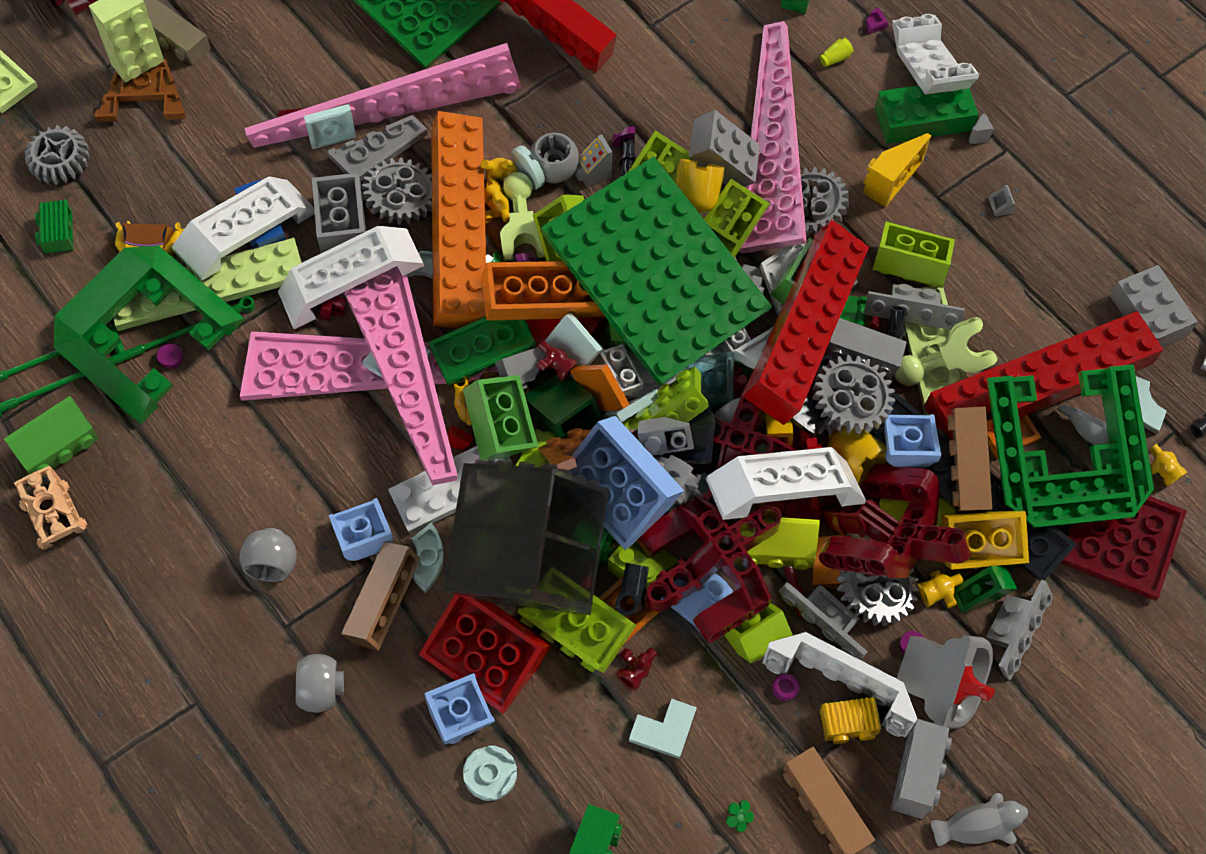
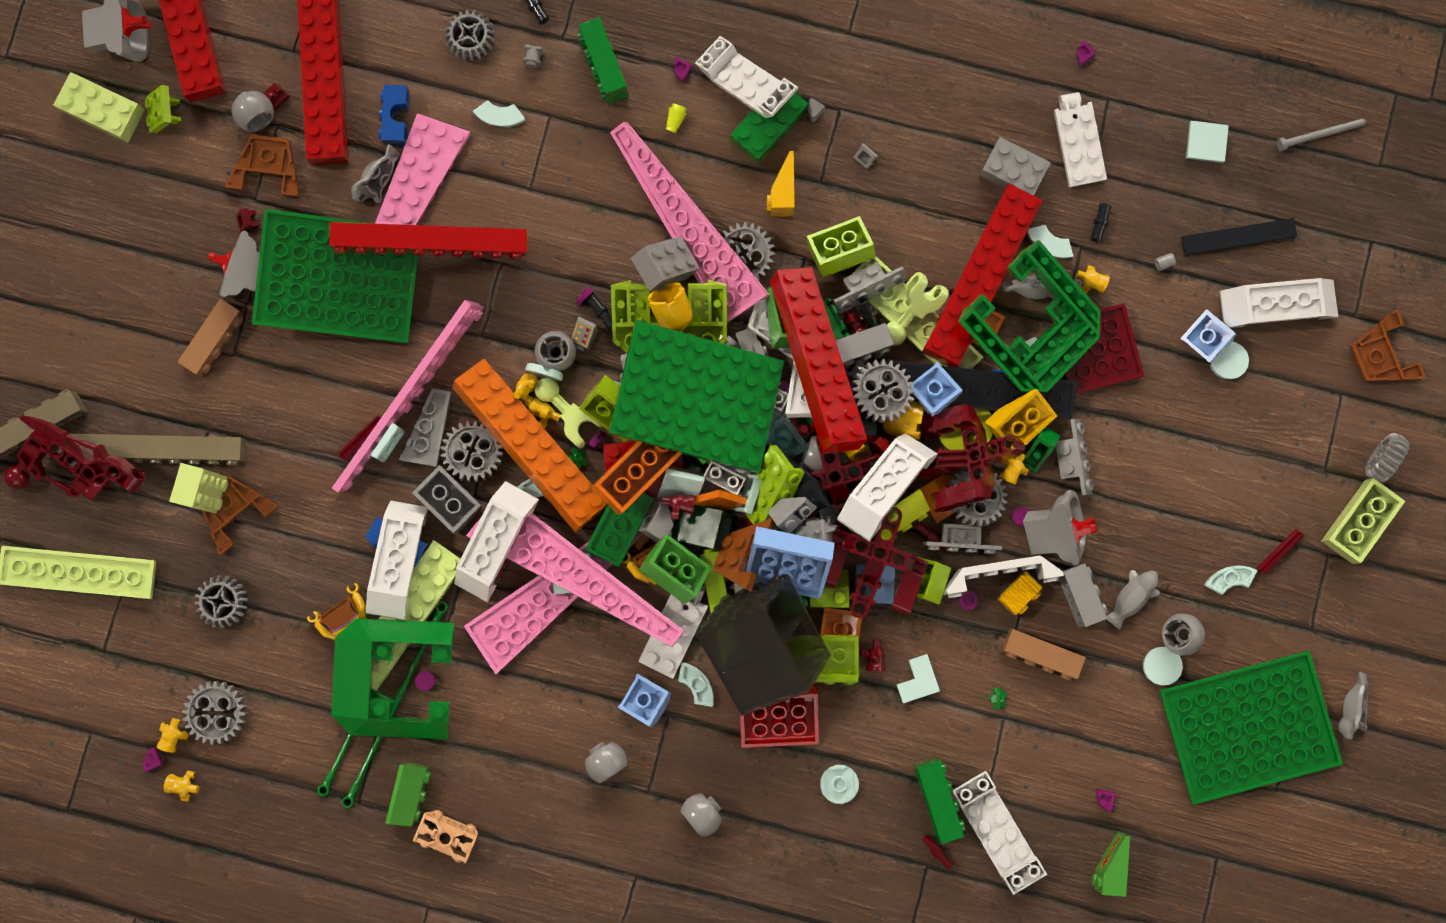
camera: 35 degrees left, 20 degrees up
green brick [35,199,74,253] -> none
medium nougat brick [341,542,421,651] -> none
light blue slope [424,673,495,744] -> none
red tile [446,425,473,450] -> none
black piece [615,563,649,616] -> none
medium nougat brick [948,407,992,512] -> none

